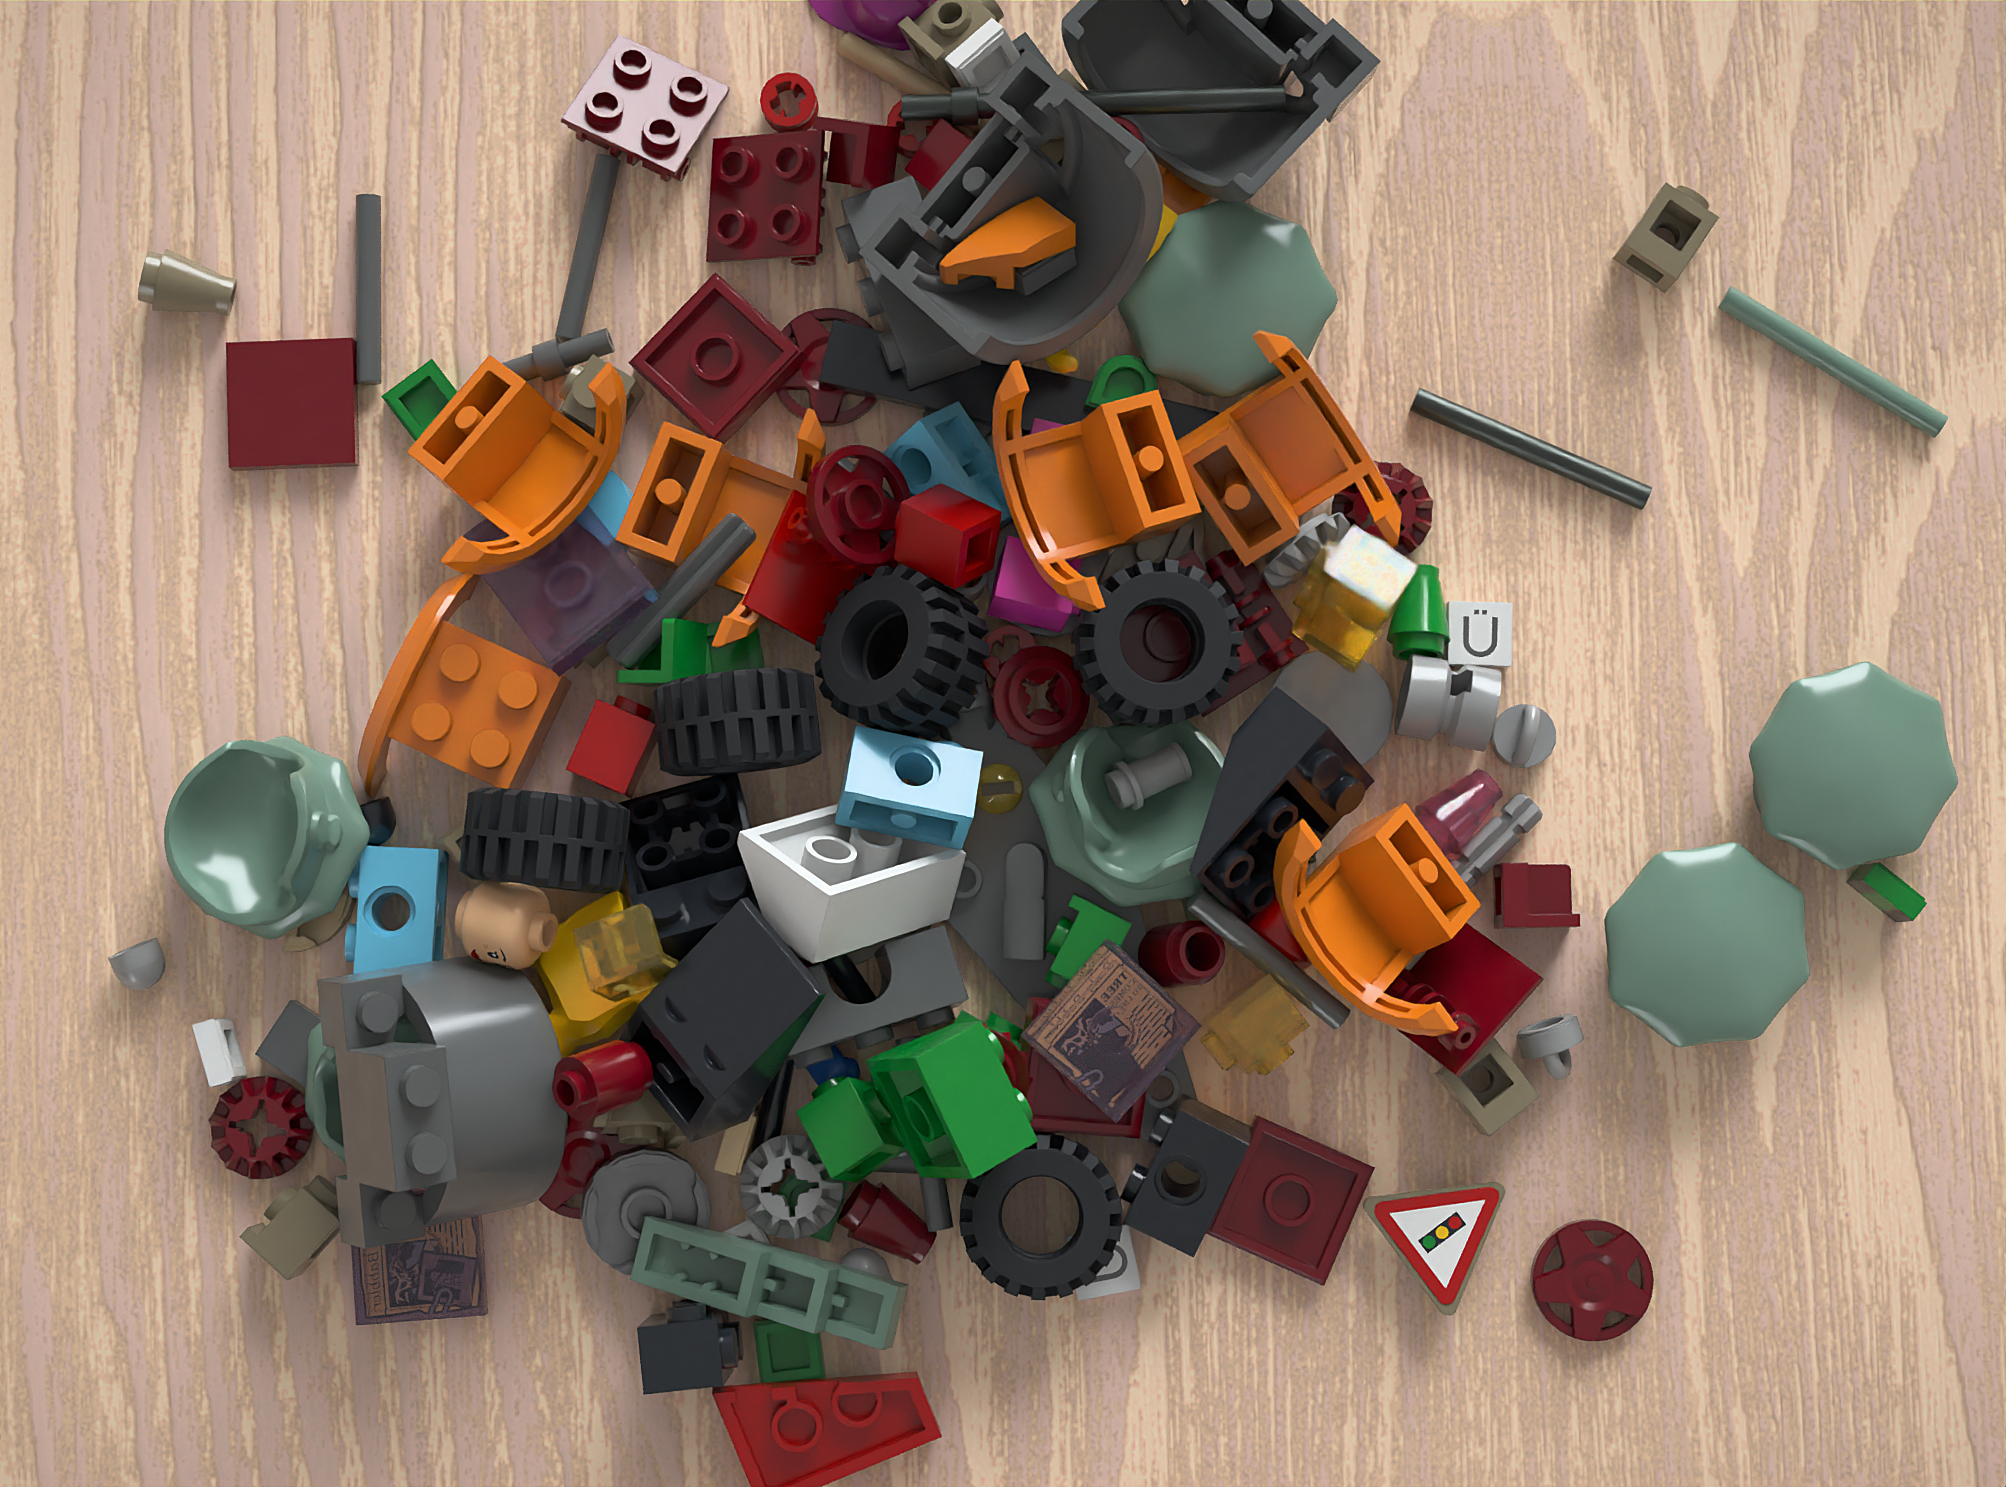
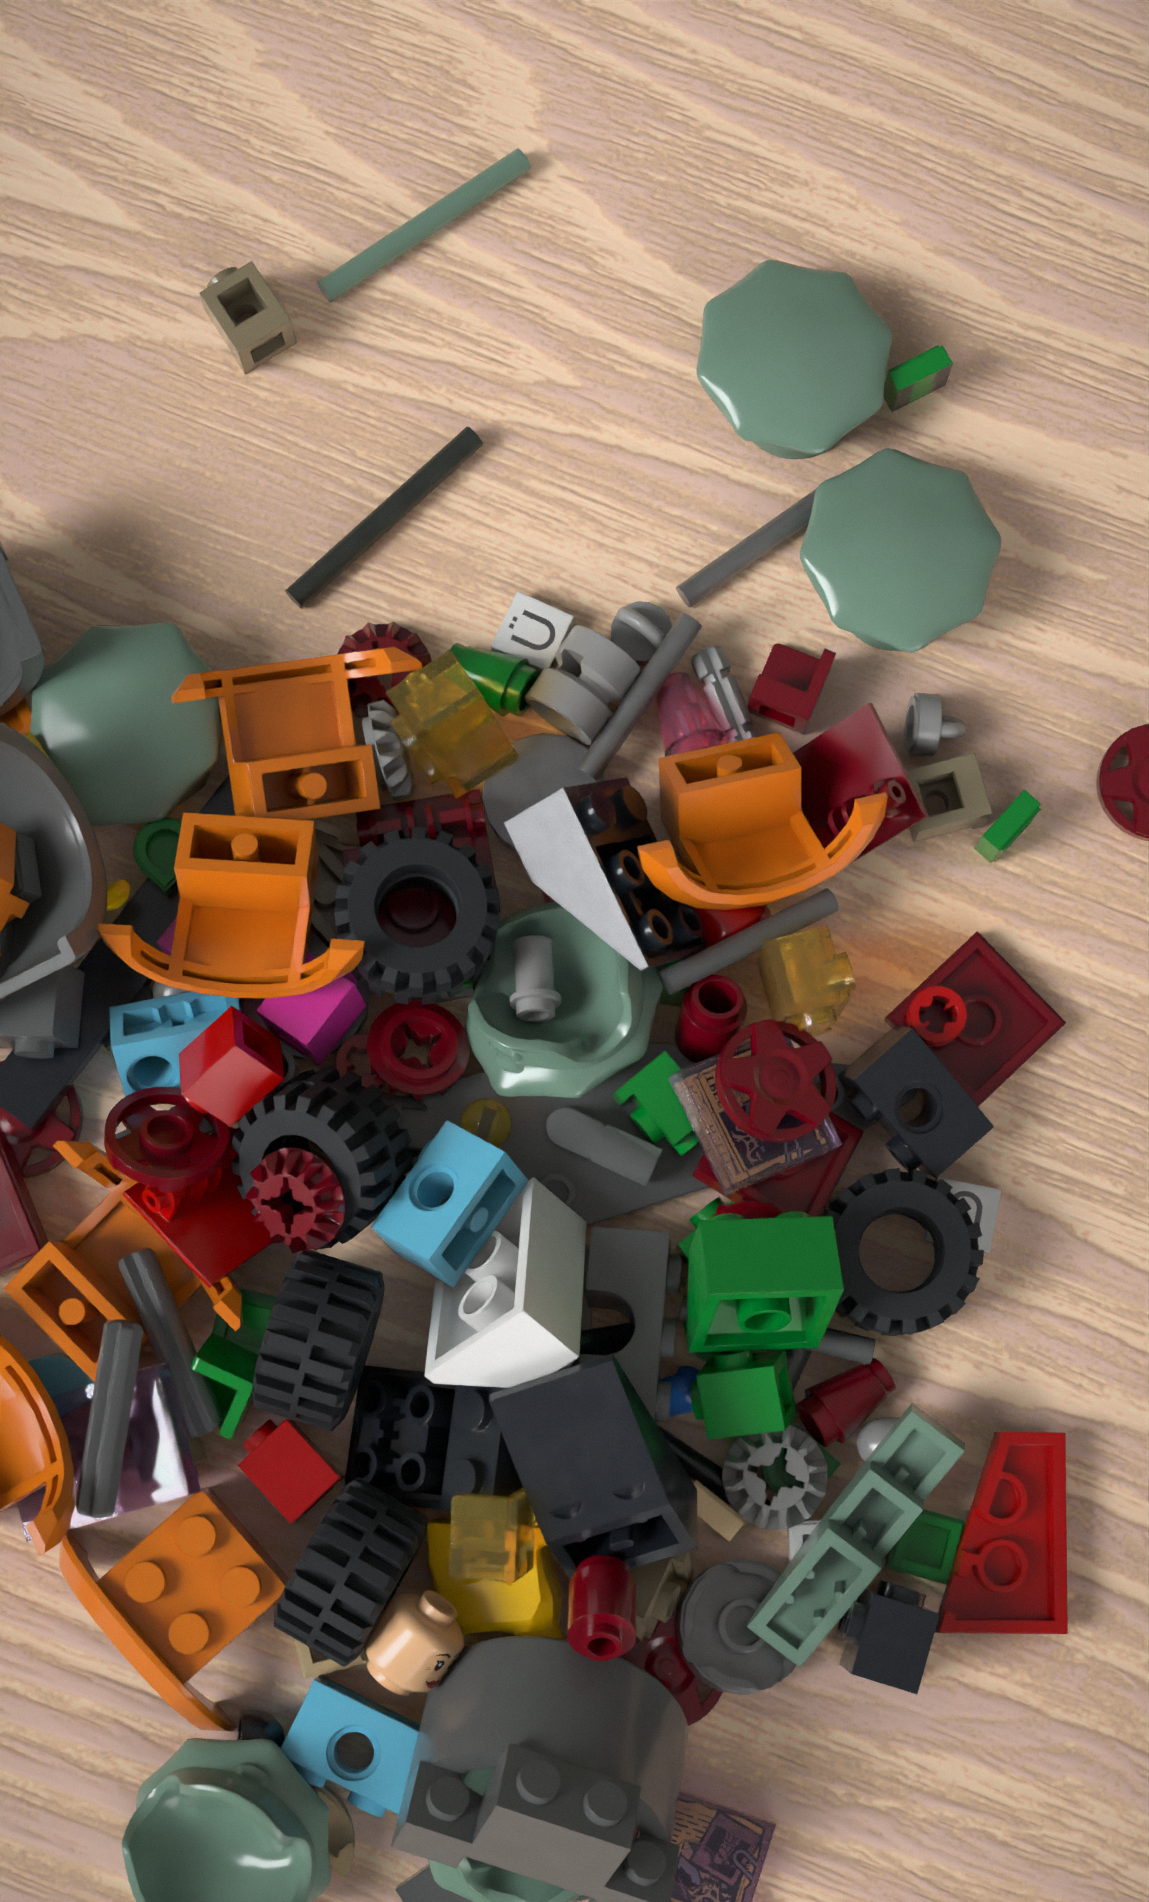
camera: 65 degrees left, 5 degrees down
piece [1363,1182,1505,1316] -> none
none -> dark grey axle [75,1319,143,1518]
none -> dark red gear [245,1148,345,1254]
none -> flat silver bar [576,613,702,782]
none -> flat silver bar [676,488,817,607]
none -> dark red wheel [715,1019,836,1143]
none -> red bush [906,986,967,1047]
none -> green tile [974,790,1041,863]

